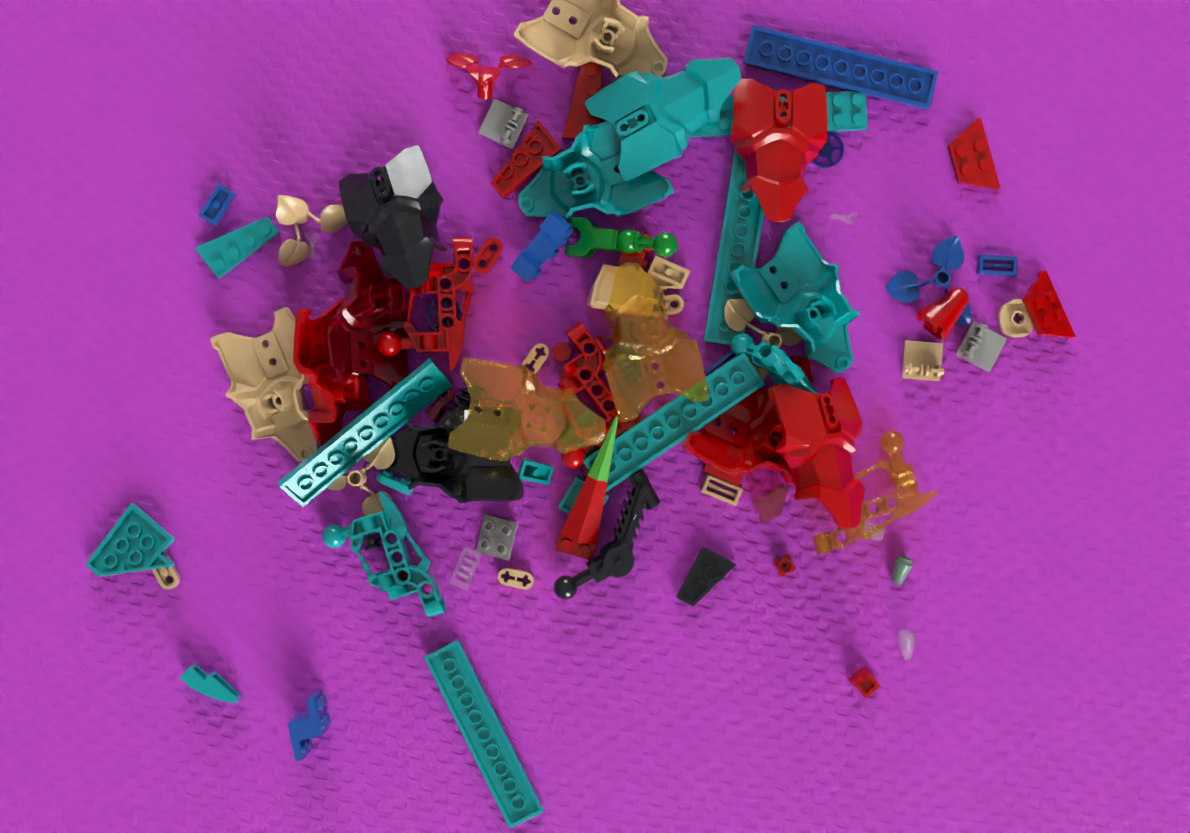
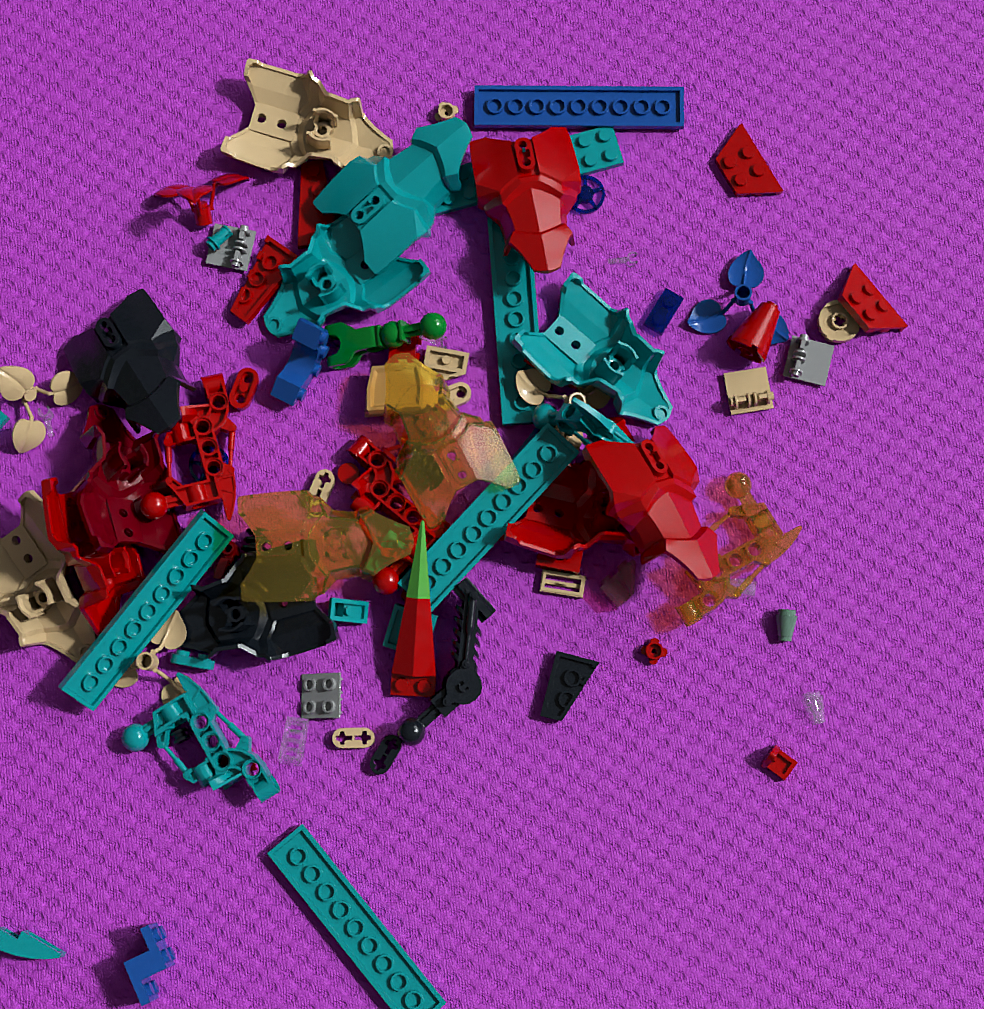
camera: 15 degrees left, 10 degrees down
blue tile [977,255,1018,277] -> none
none -> teal pin [205,225,233,251]
none -> black beam [370,735,402,775]
none -> tan plate [435,102,459,121]
none -> clear blue plate [644,288,684,336]

